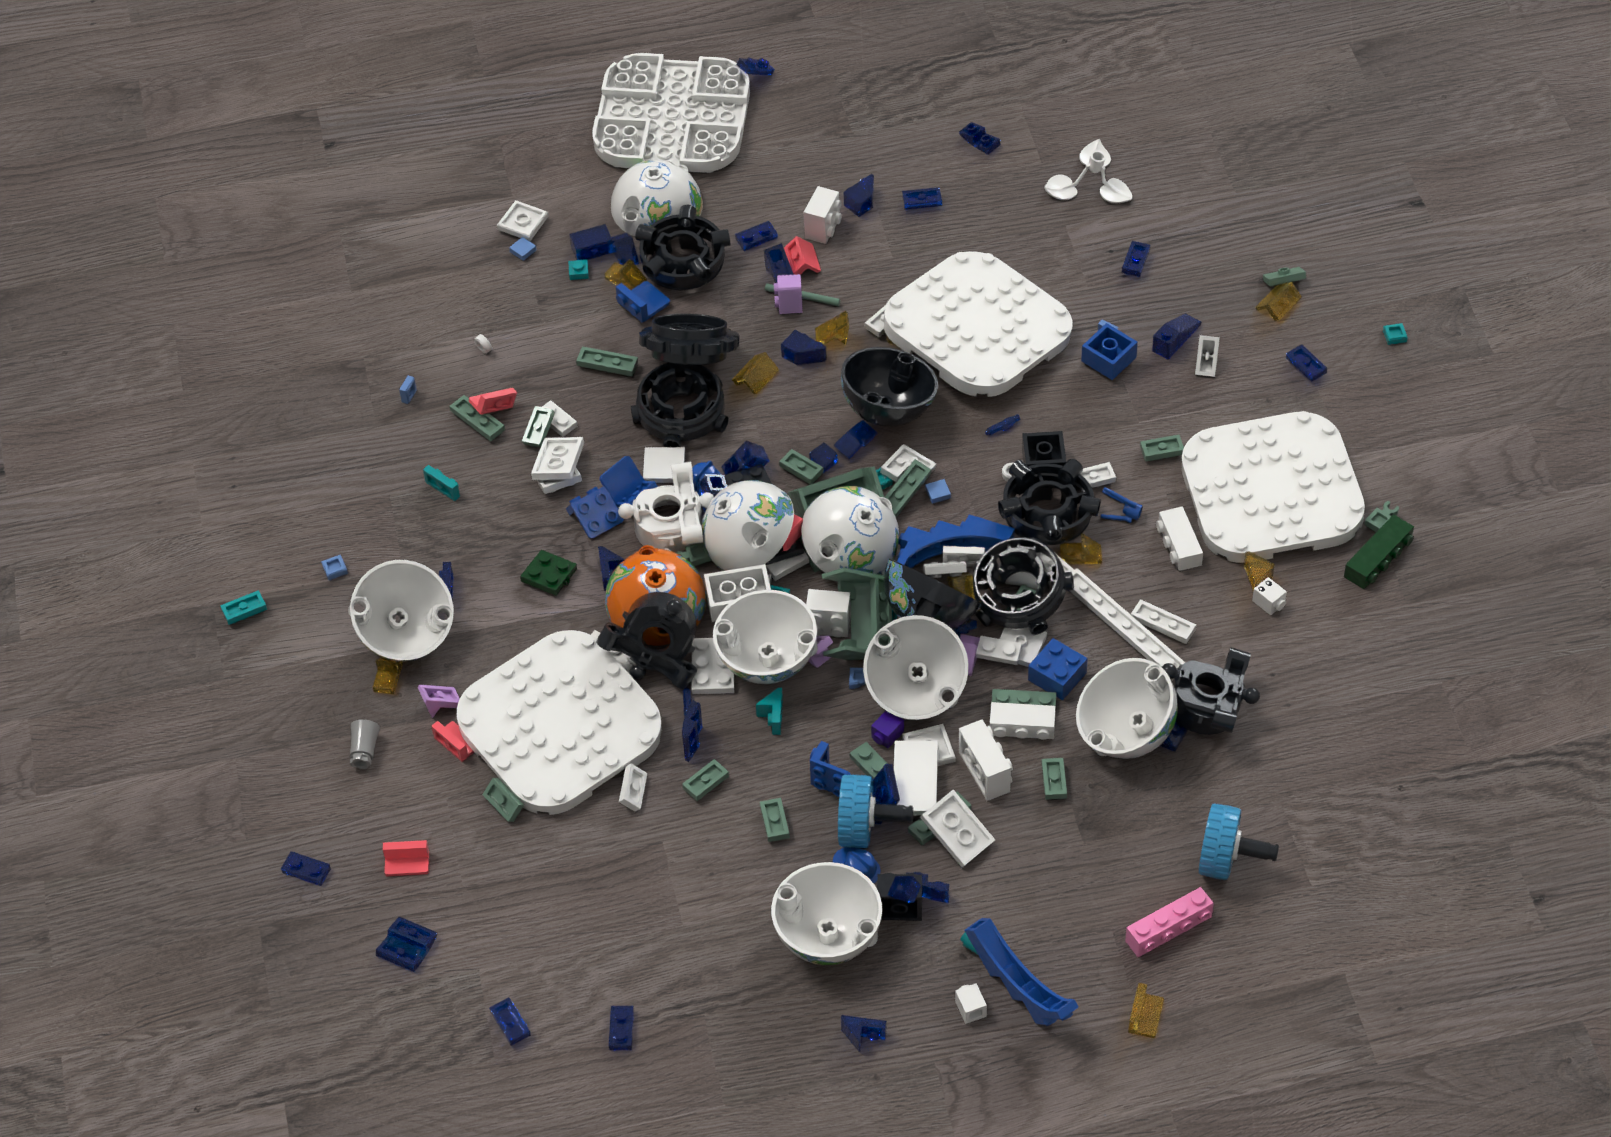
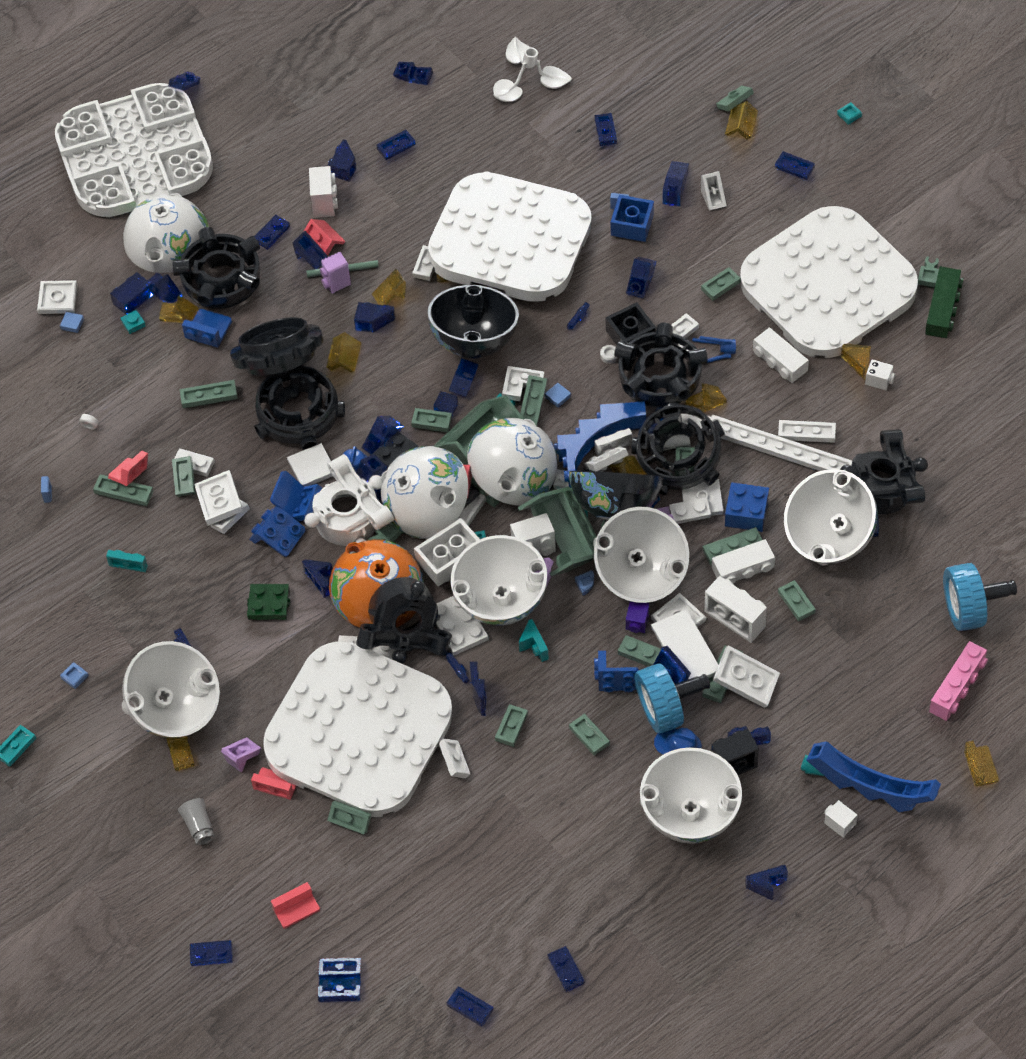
camera: 25 degrees left, 5 degrees up
clear blue slope [888,876,921,903] -> none
none -> clear blue slope [626,257,657,298]

